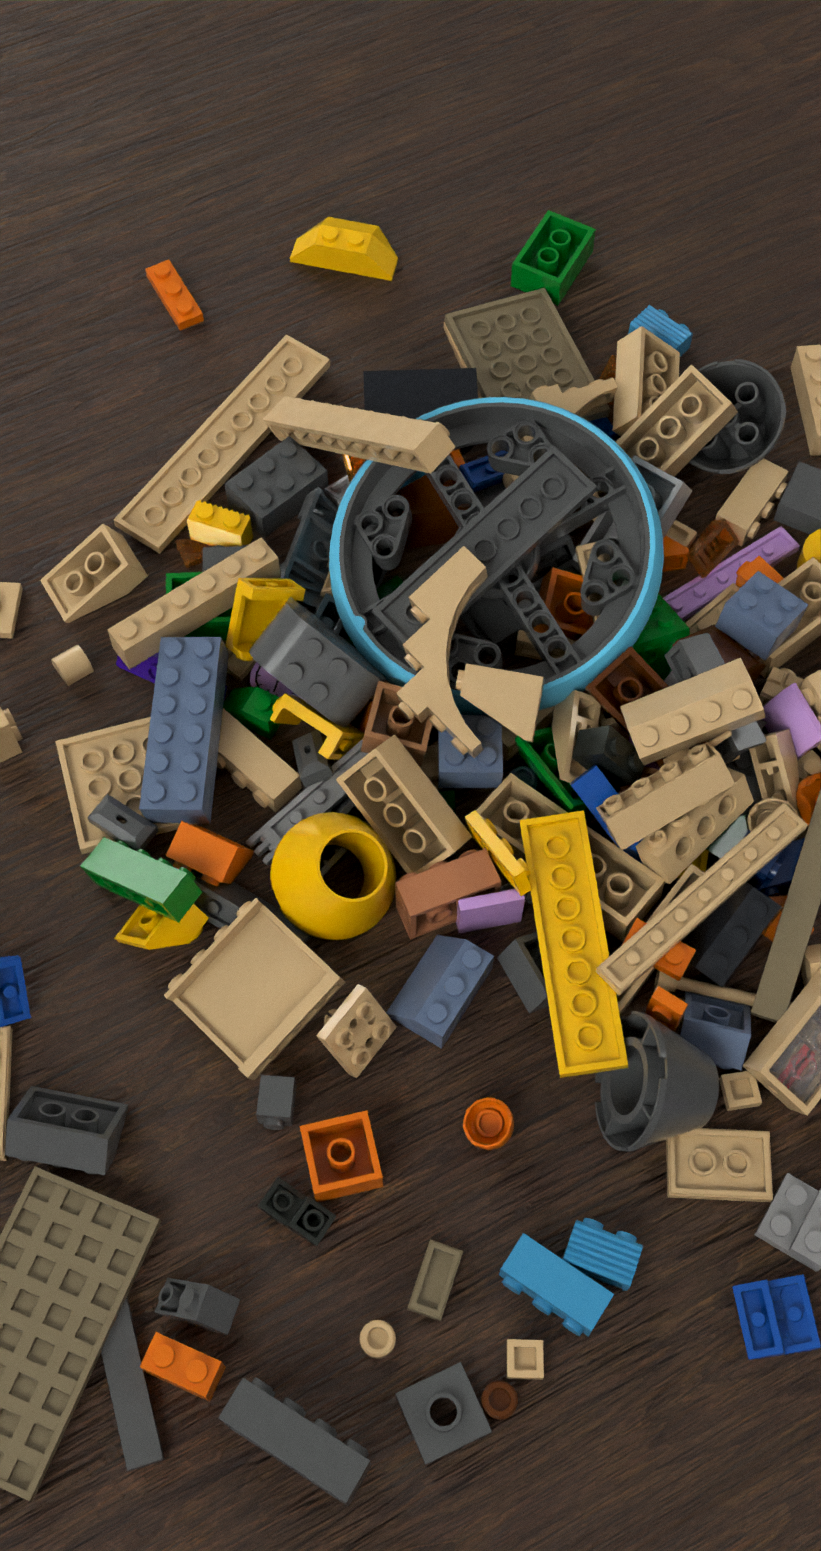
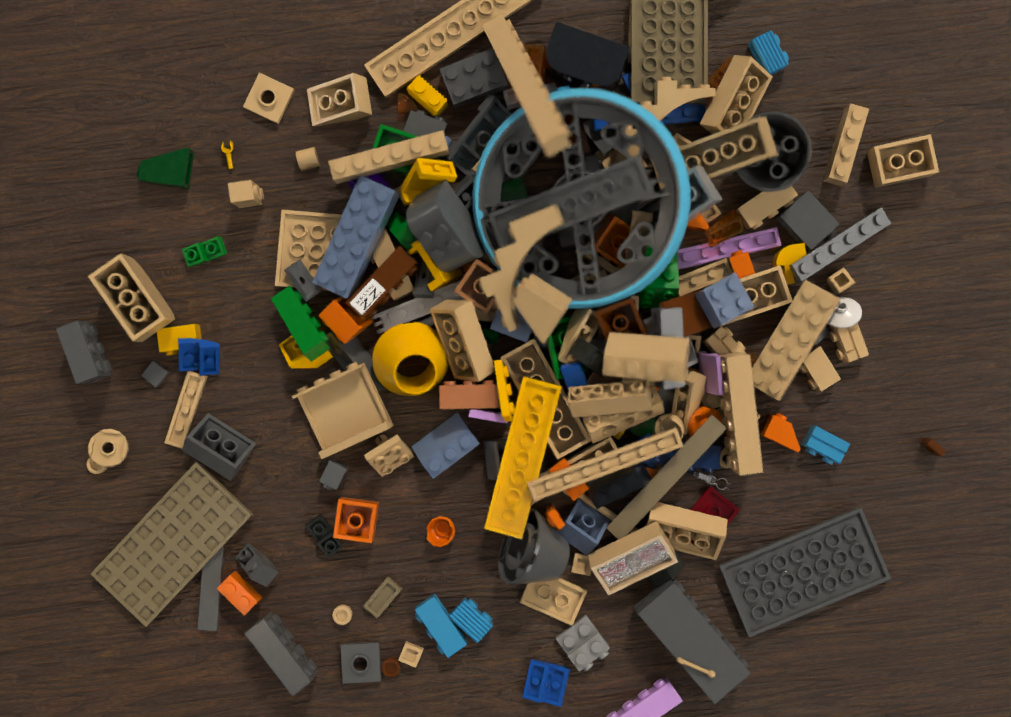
camera: 20 degrees right, 25 degrees up
none -> reddish brown brick [346,246,418,320]

